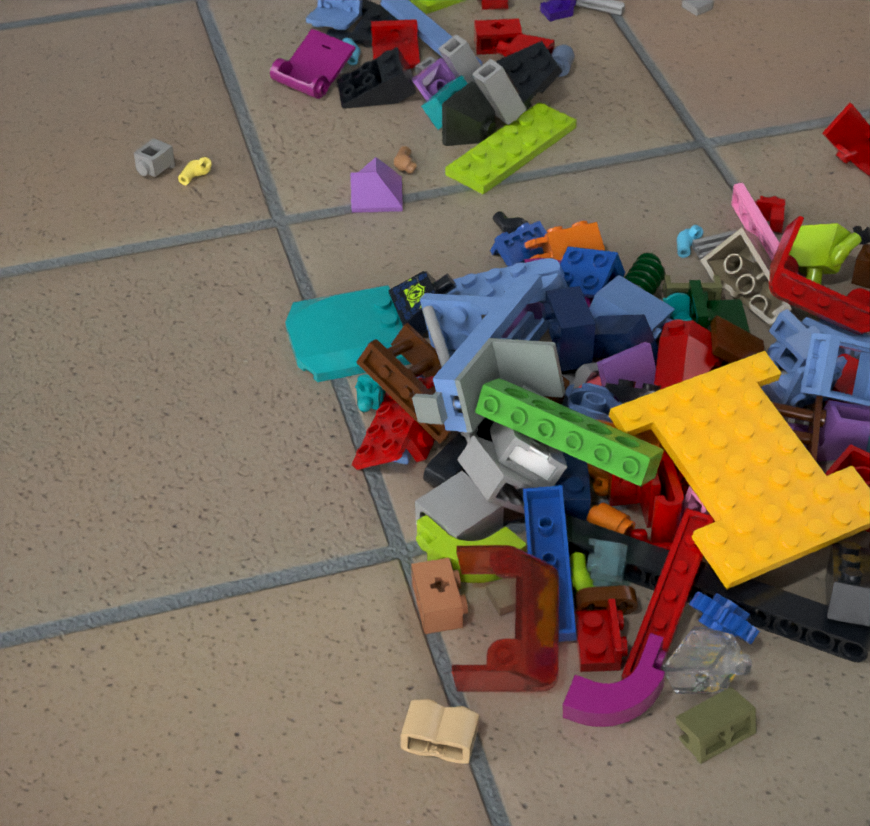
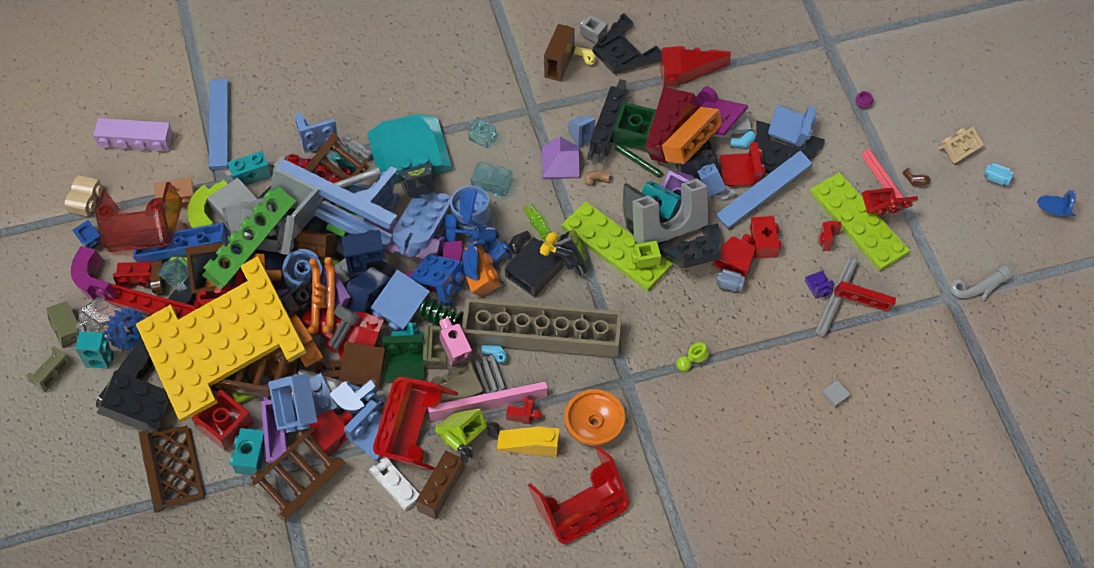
camera: 90 degrees right, 15 degrees up
none -> olive hinge [26,347,72,392]
none -> blue bracket [72,220,102,249]
none -> teal brick [75,331,114,369]
none -> lavender brick [93,118,173,151]
none -> reddish brown window [185,243,231,298]
none -> medium blue tile [209,78,228,170]
none -> teal brick [227,151,271,186]
none -> medium blue bracket [294,113,339,153]
none -> orange piece [307,257,335,335]
none -> dark grey piece [328,304,360,350]
none -> light grey axle [341,135,373,160]
none -> bright pink torso [439,317,472,367]
none -> blue plant [443,189,496,279]
none -> medium blue wheel [450,186,492,236]
none -> dark tan brick [462,298,622,357]
none -> clear light blue brick [468,117,498,149]
none -> clear light blue brick [471,162,513,196]
none -> yellow slope [497,426,559,457]
none -> black brick [505,237,563,297]
none -> clear neon green pin [523,204,551,239]
none -> black torso [540,228,589,276]
none -> reddish brown brick [544,24,575,82]
none -> orange dish [564,389,625,446]
none -> medium blue slope [568,115,595,148]
none -> black hinge [587,79,628,163]
none -> black wing [593,13,661,74]
none -> dark green brick [612,102,656,151]
none -> dark green bar [615,144,663,178]
none -> lime brick [631,241,661,268]
none -> dark red wedge [645,86,700,164]
none -> red wedge [660,46,731,87]
none -> orange brick [662,107,723,164]
none -> lime plate [676,342,709,372]
none -> medium blue brick [697,163,727,197]

